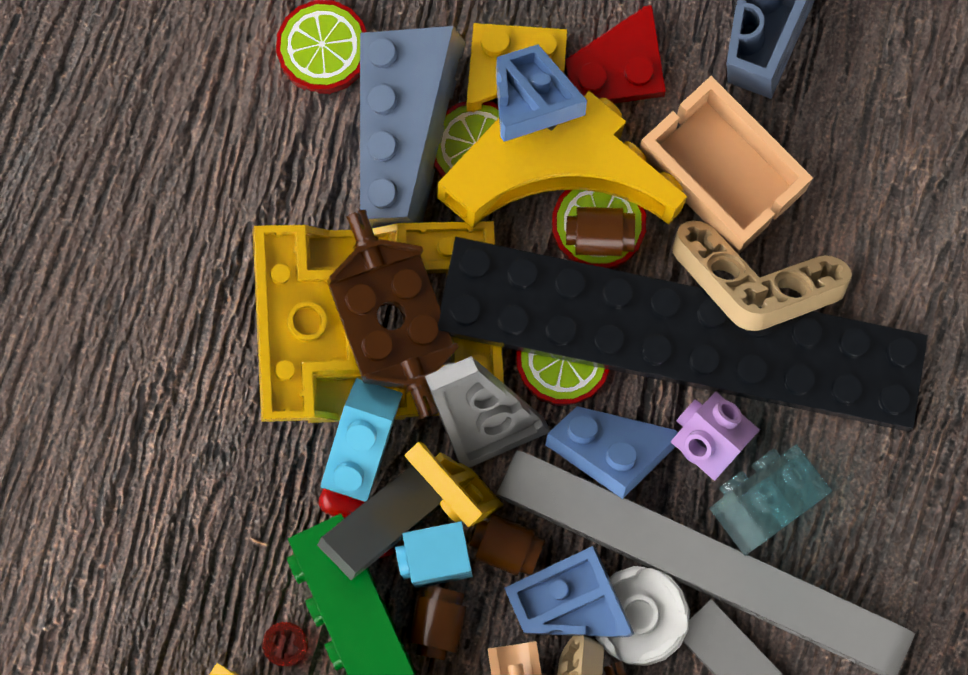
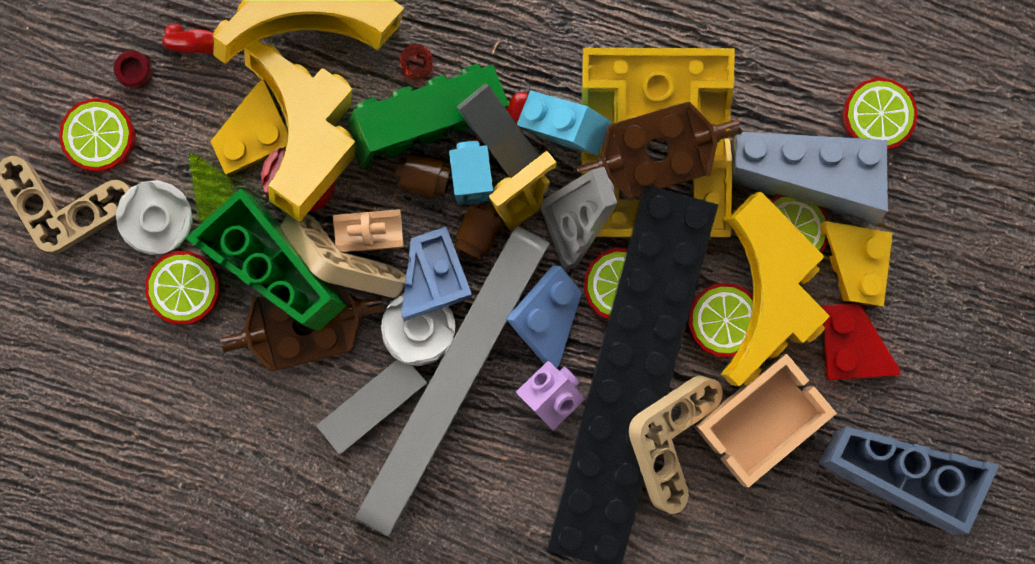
camera: 90 degrees right, 5 degrees up
medium blue wing [496,44,587,142] -> none
reddish brown brick [566,207,635,256] -> none
clear light blue brick [709,444,833,556] -> none

